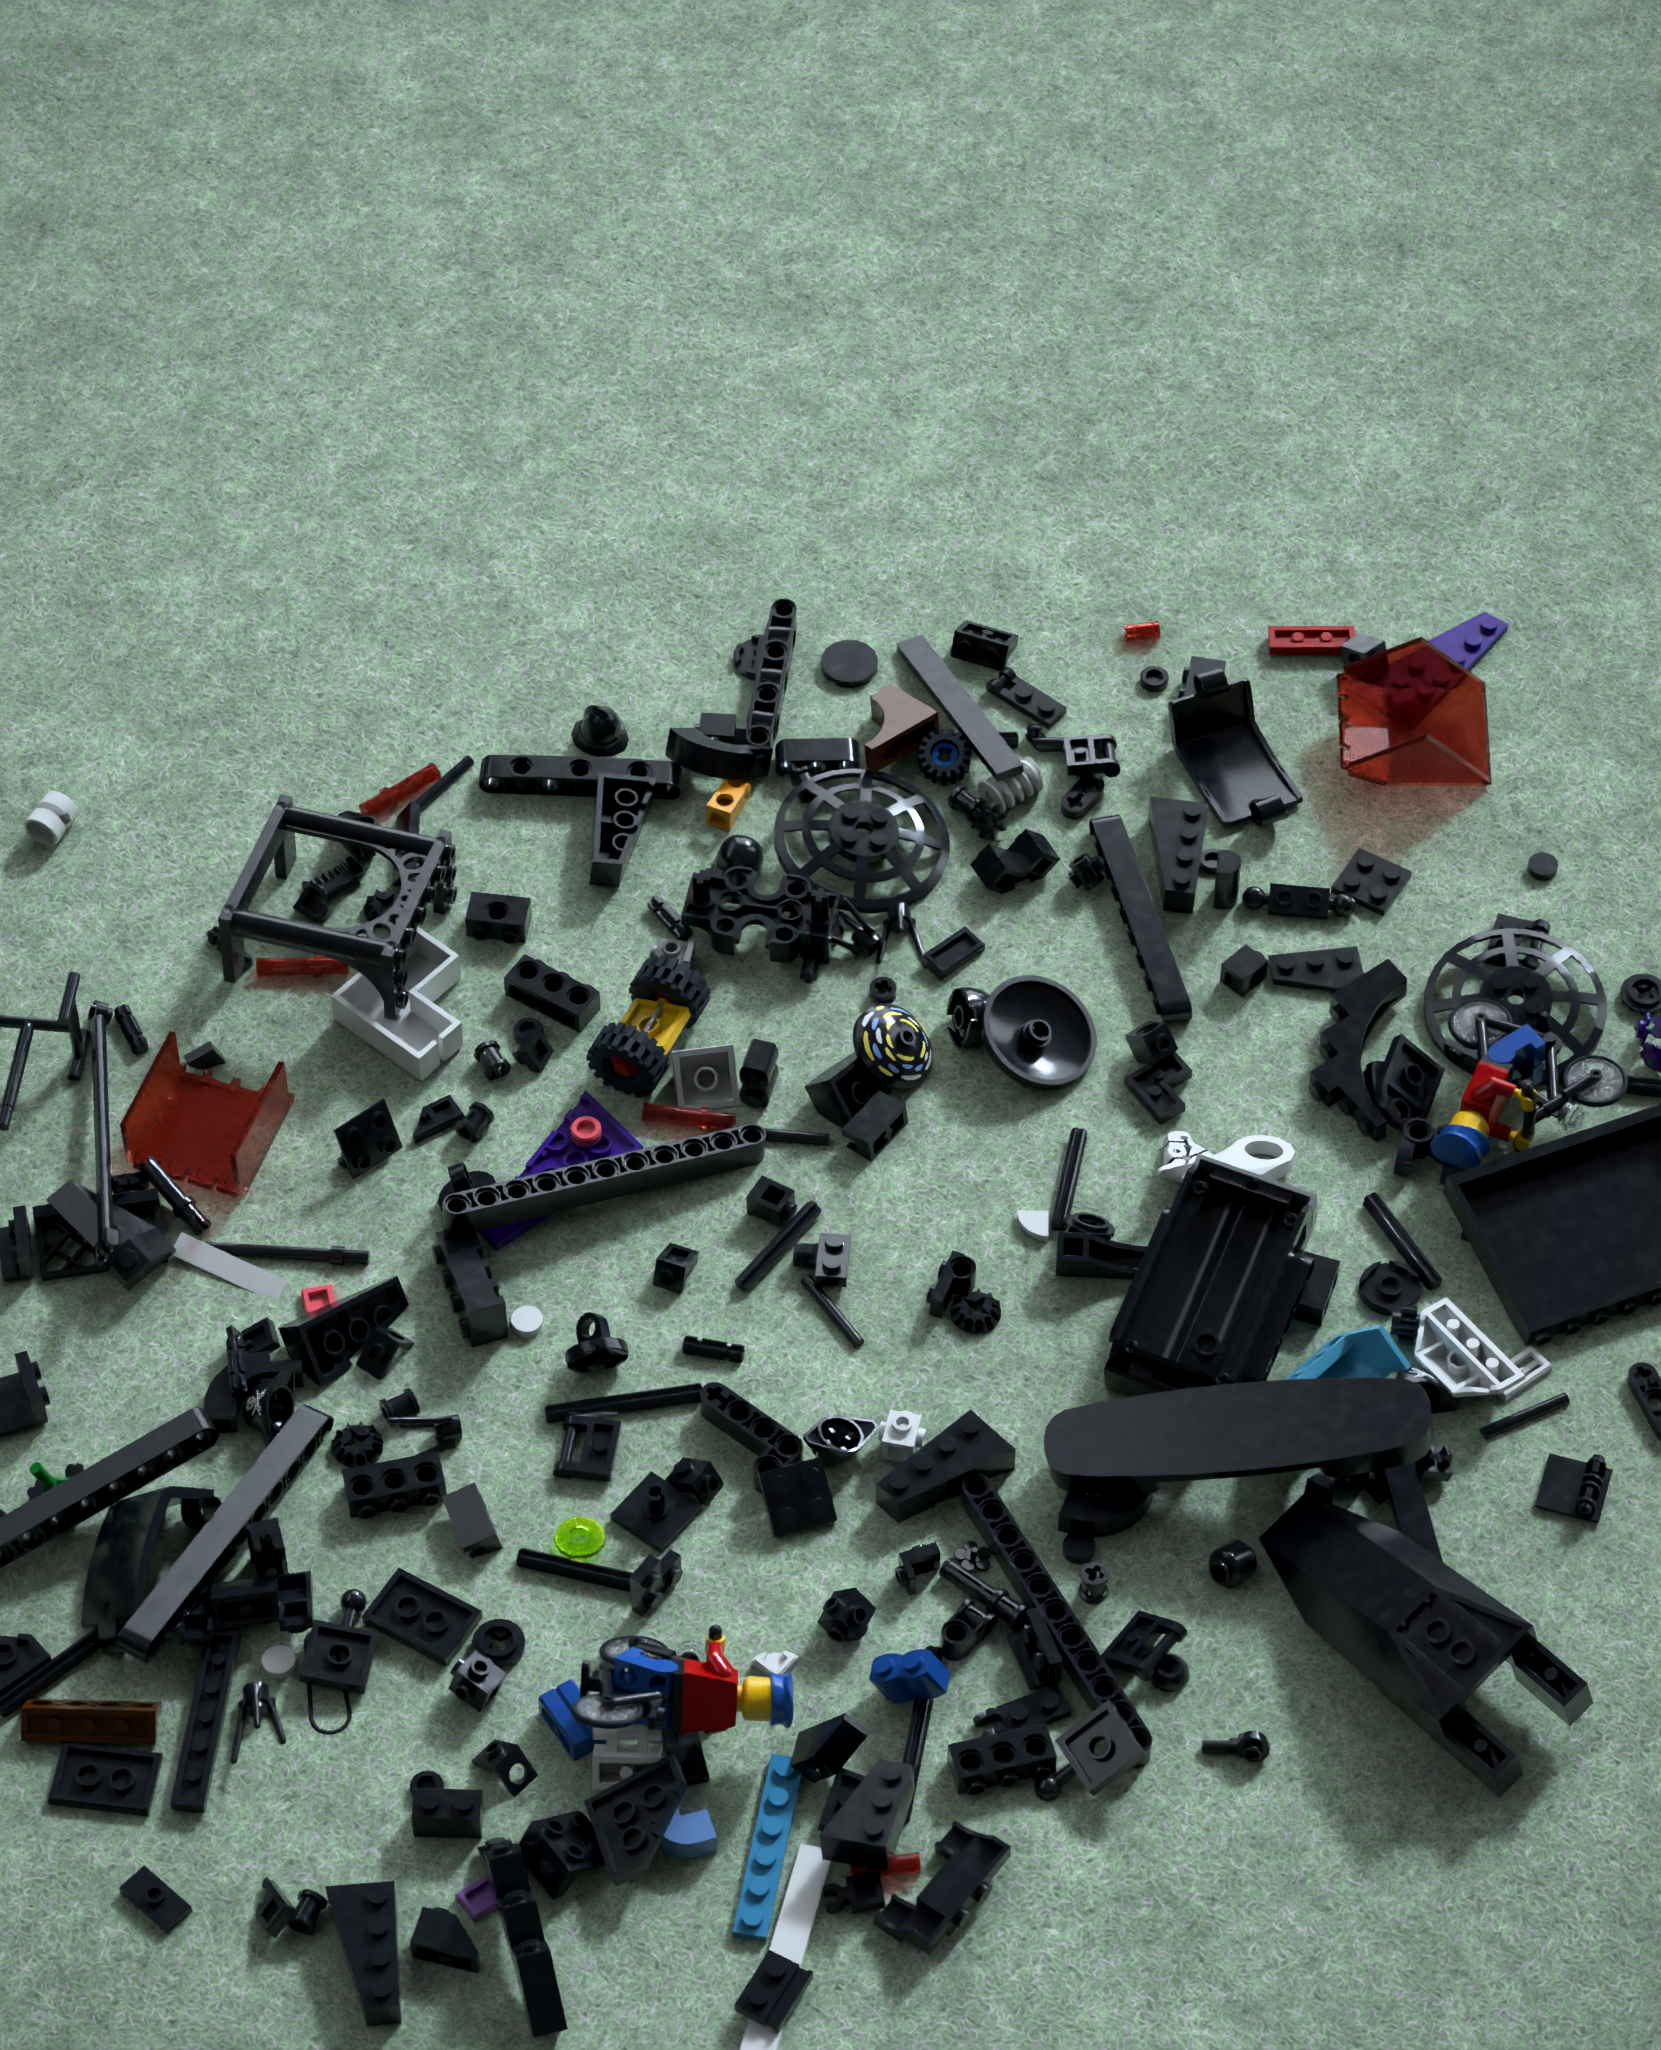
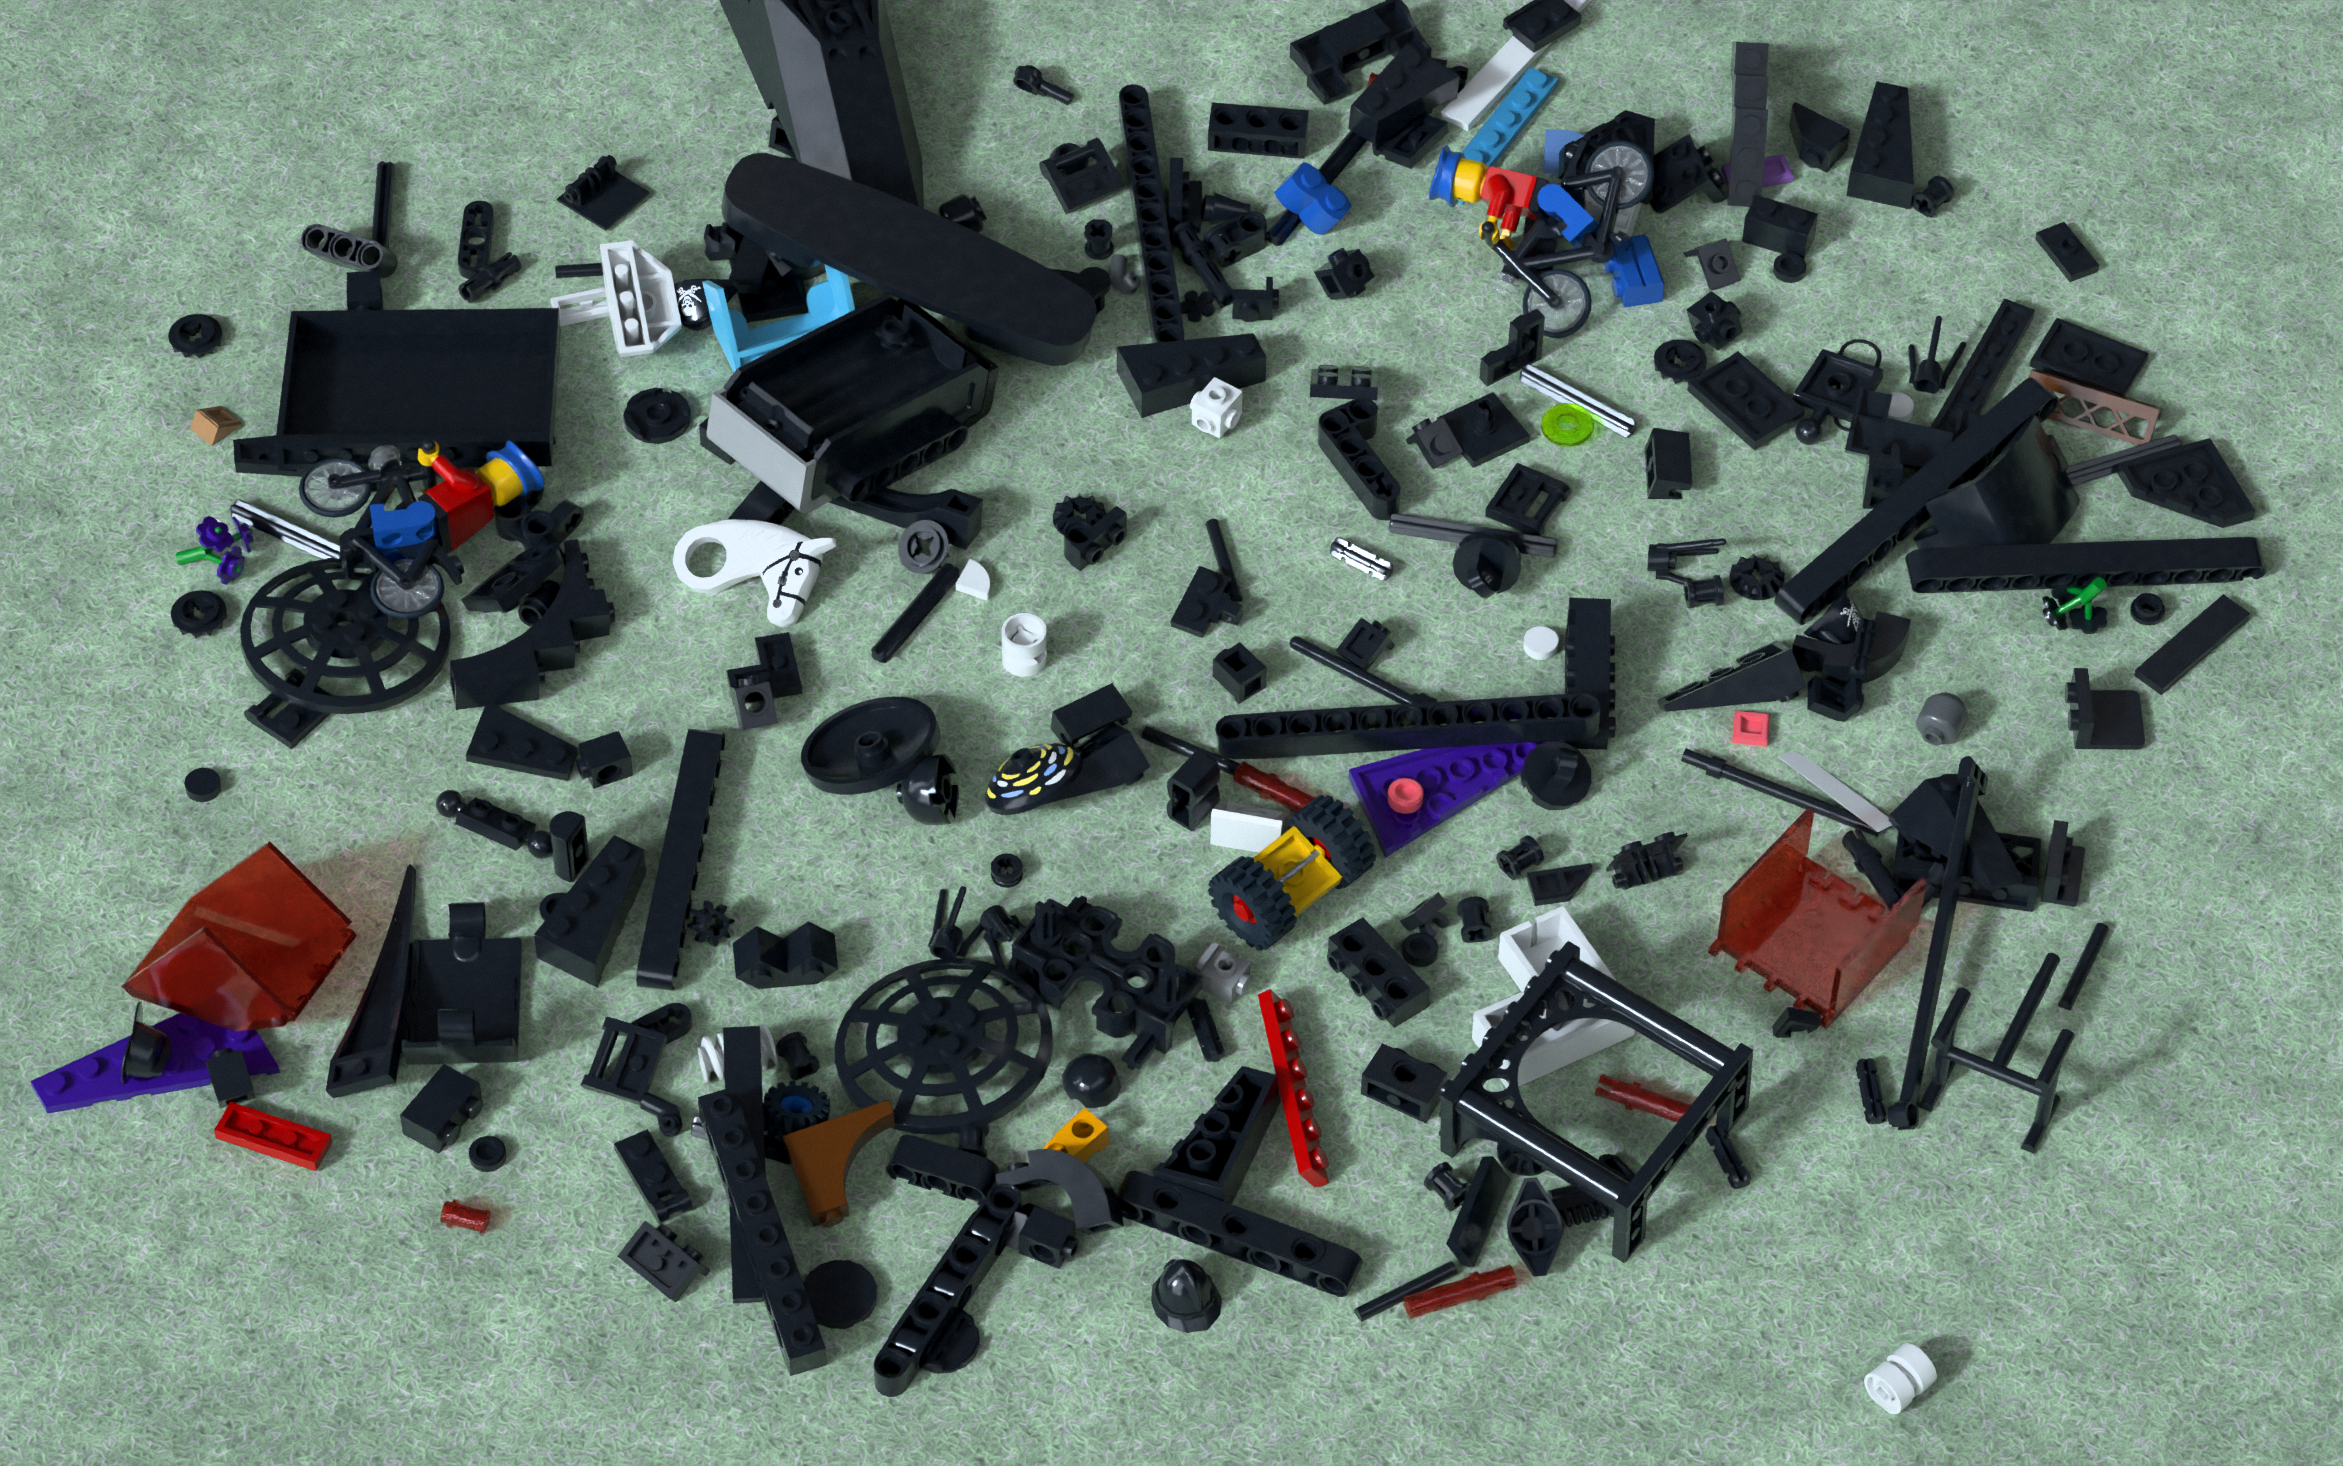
camera: 160 degrees left, 0 degrees up
black tile [255,1877,297,1938] -> none
black brick [342,1451,447,1519] -> none
black bracket [356,1327,414,1380] -> none
black axle [735,1201,822,1292] -> none
white tile [752,1651,799,1676] -> none
black slope [790,1713,869,1783] -> none
black hat [803,1415,879,1466] -> none
black tile [920,926,986,981] -> none
black gear [971,803,1008,839] -> none
black hinge [973,1684,1071,1737] -> none
black plate [1034,1700,1147,1801] -> none
black plate [1331,848,1412,916] -> none
black axle [1363,1192,1442,1290] -> none
black gear [1390,1305,1420,1346] -> none
none -> black piece [121,1002,172,1084]
none -> black plate [326,864,416,1098]
none -> black pin [459,252,521,303]
none -> black brick [698,1086,826,1376]
none -> white wheel [1002,613,1047,677]
none -> dark grey arm [1109,254,1141,294]
none -> black cone [1201,192,1251,225]
none -> red plate [1258,989,1329,1188]
none -> black piece [1289,636,1437,704]
none -> dark grey head [1916,692,1968,746]

